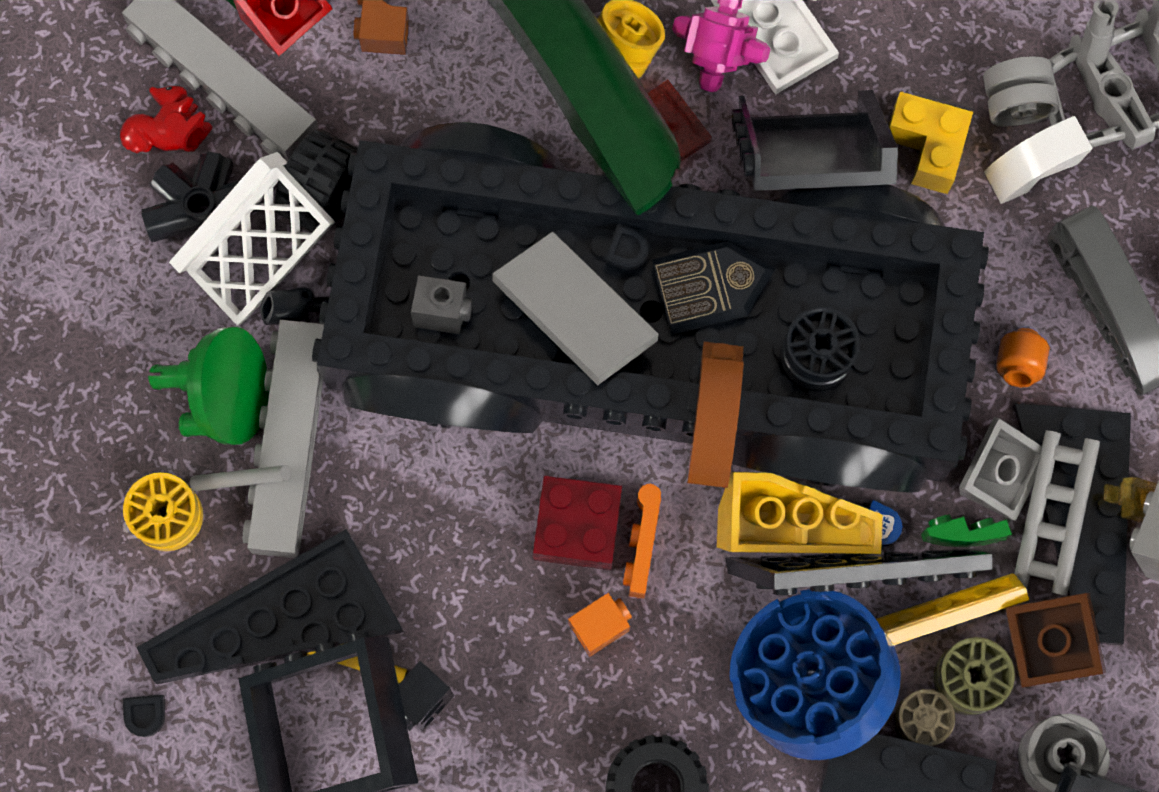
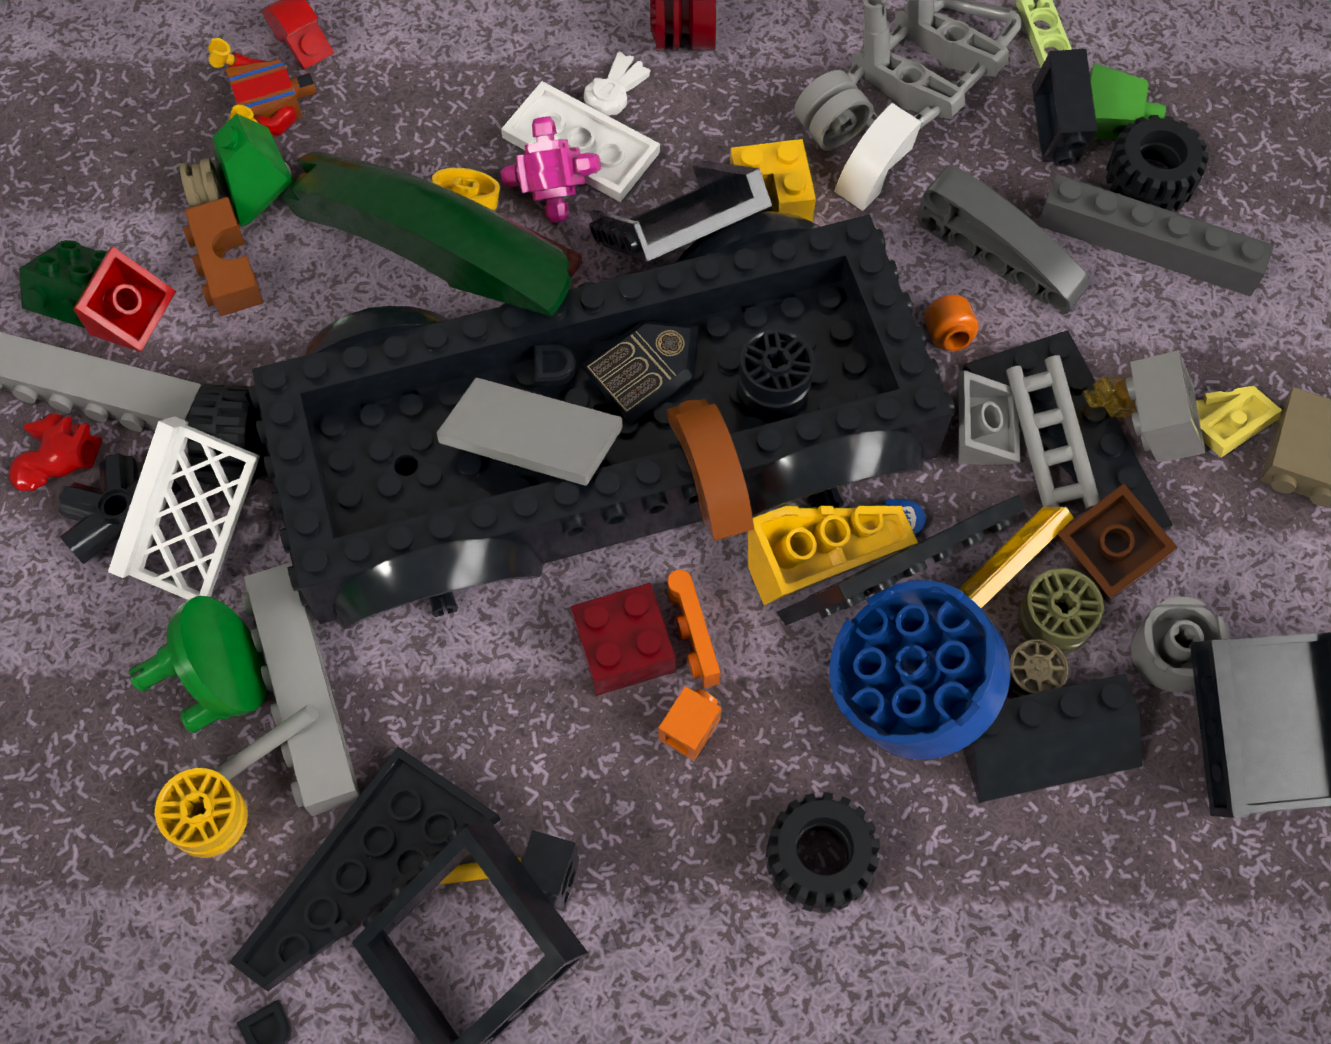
camera: 25 degrees left, 10 degrees down
black piece [261,287,330,325] -> none
flat silver brick [411,275,473,334] -> none
green slope [921,514,1012,547] -> none

